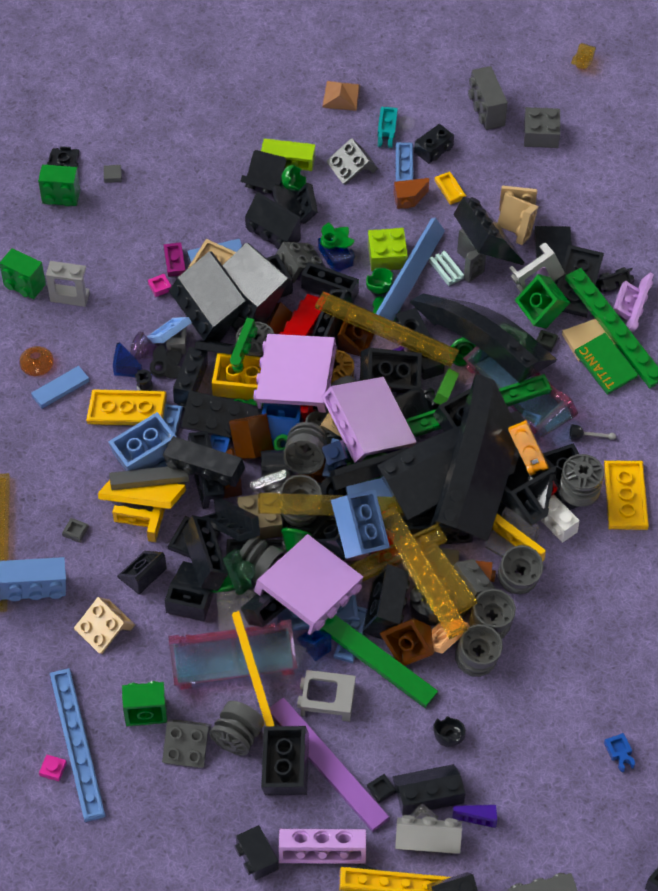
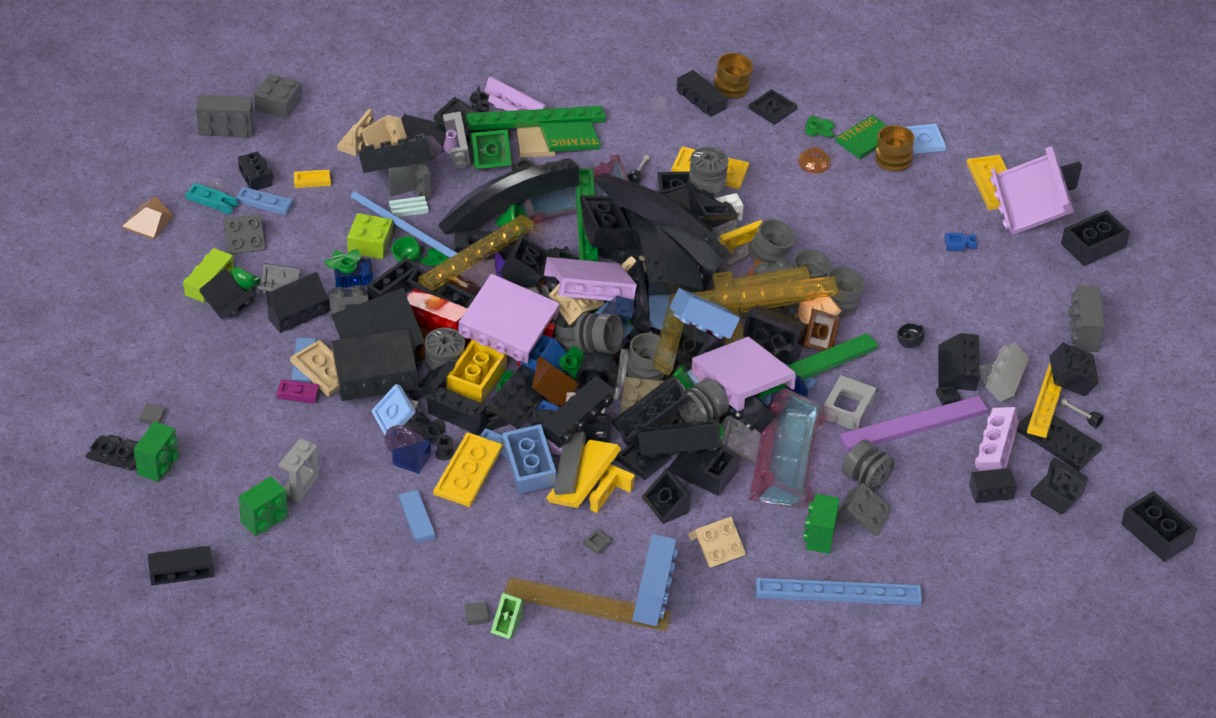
camera: 75 degrees left, 10 degrees down
clear orange piece [20,346,54,376] -> none
dark pink plate [39,754,67,782] -> none
dark pink plate [148,274,172,297] -> none
clear green tile [223,549,256,595] -> none
green plate [230,317,258,373] -> none
yellow tile [232,611,275,726] -> none
black brick [261,726,309,795] -> none
dark orange slope [393,178,429,209] -> none
bright green piece [433,368,459,405] -> none
dark purple slope [452,805,497,828] -> none
light orange plate [508,420,549,476] -> none
clear yellow bracket [571,43,596,69] -> none

